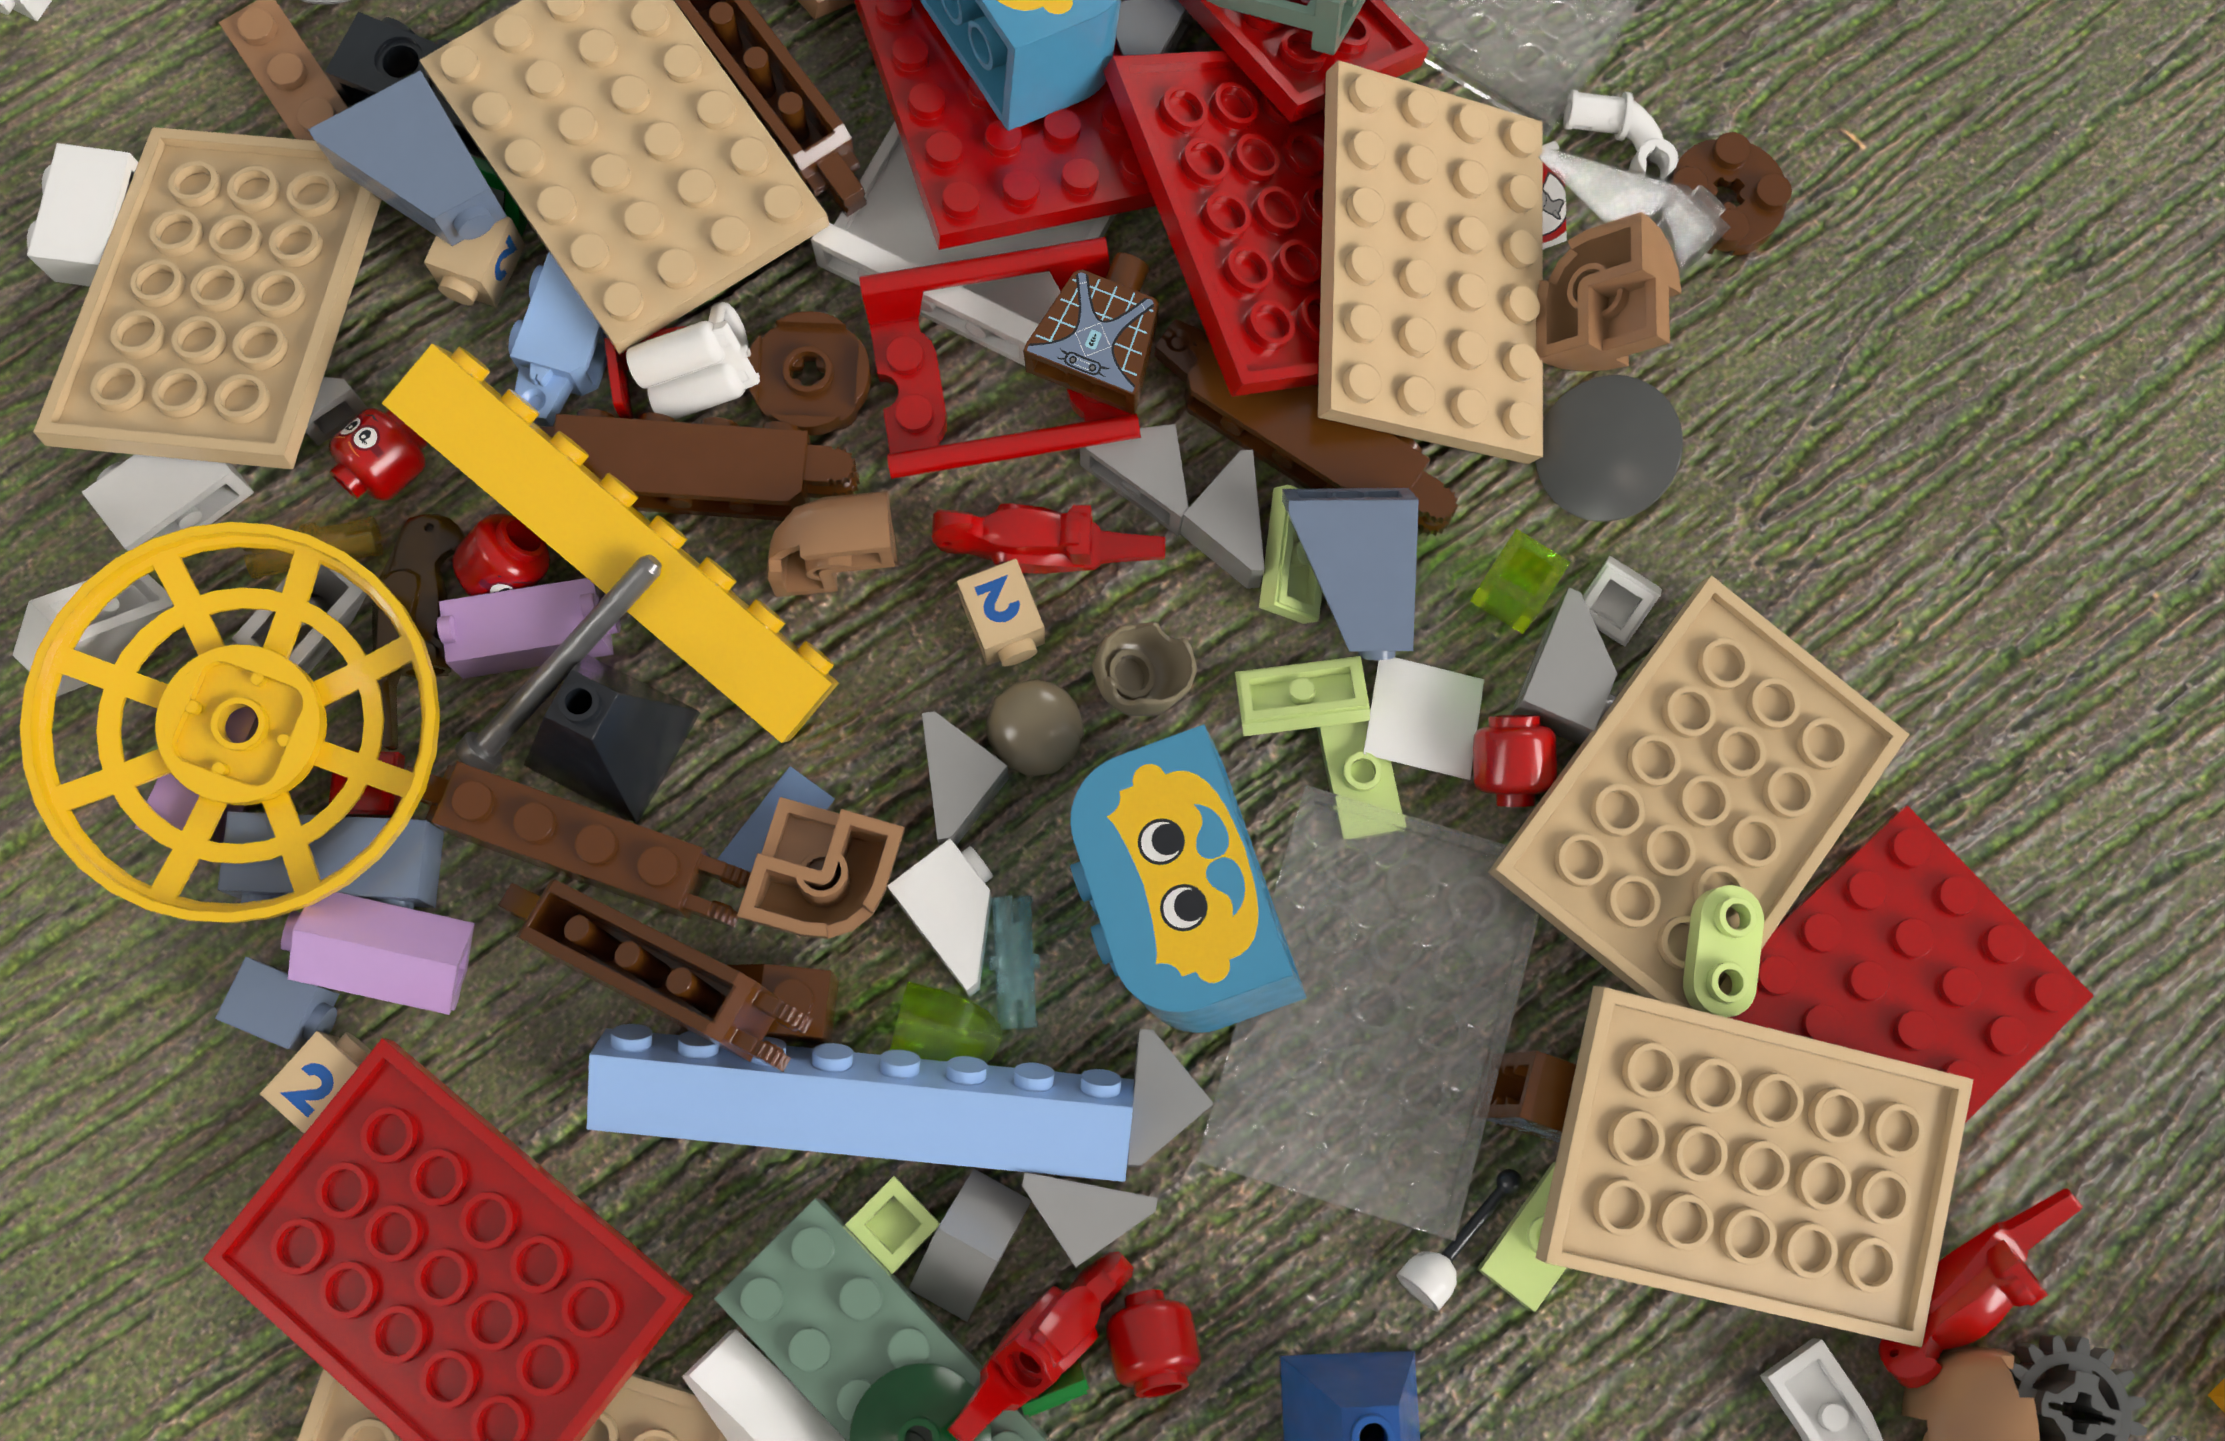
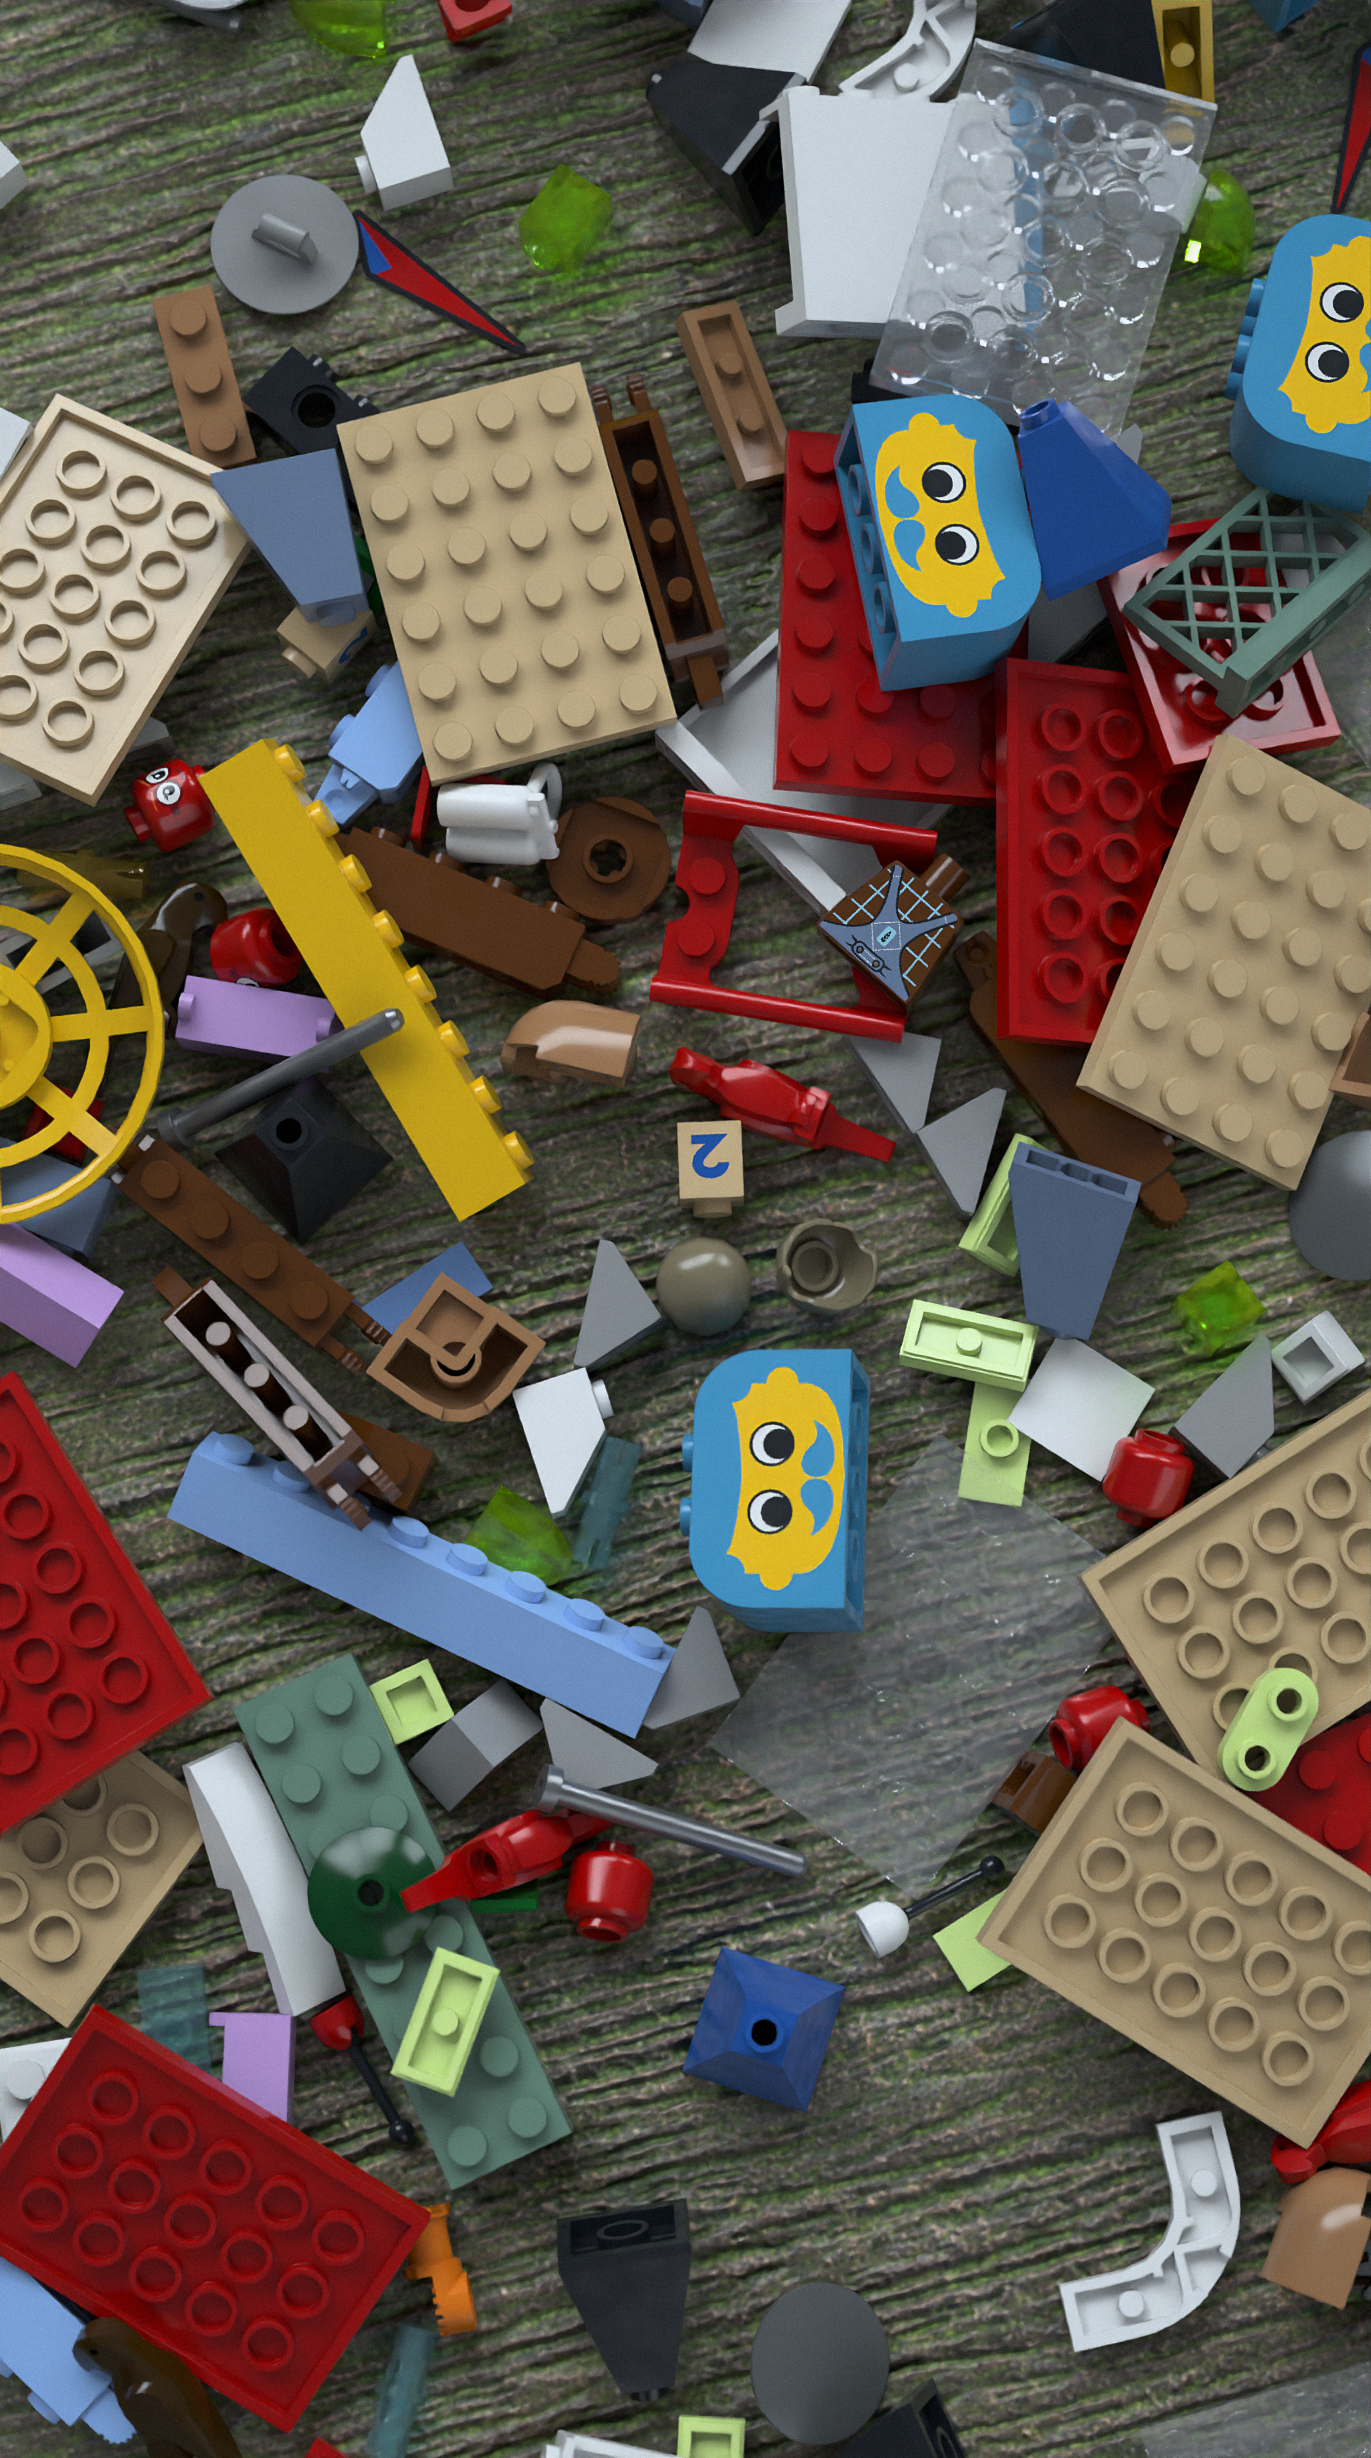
camera: 30 degrees right, 5 degrees up
none -> flat silver bar [532,1764,809,1878]
none -> red head [1049,1685,1150,1775]

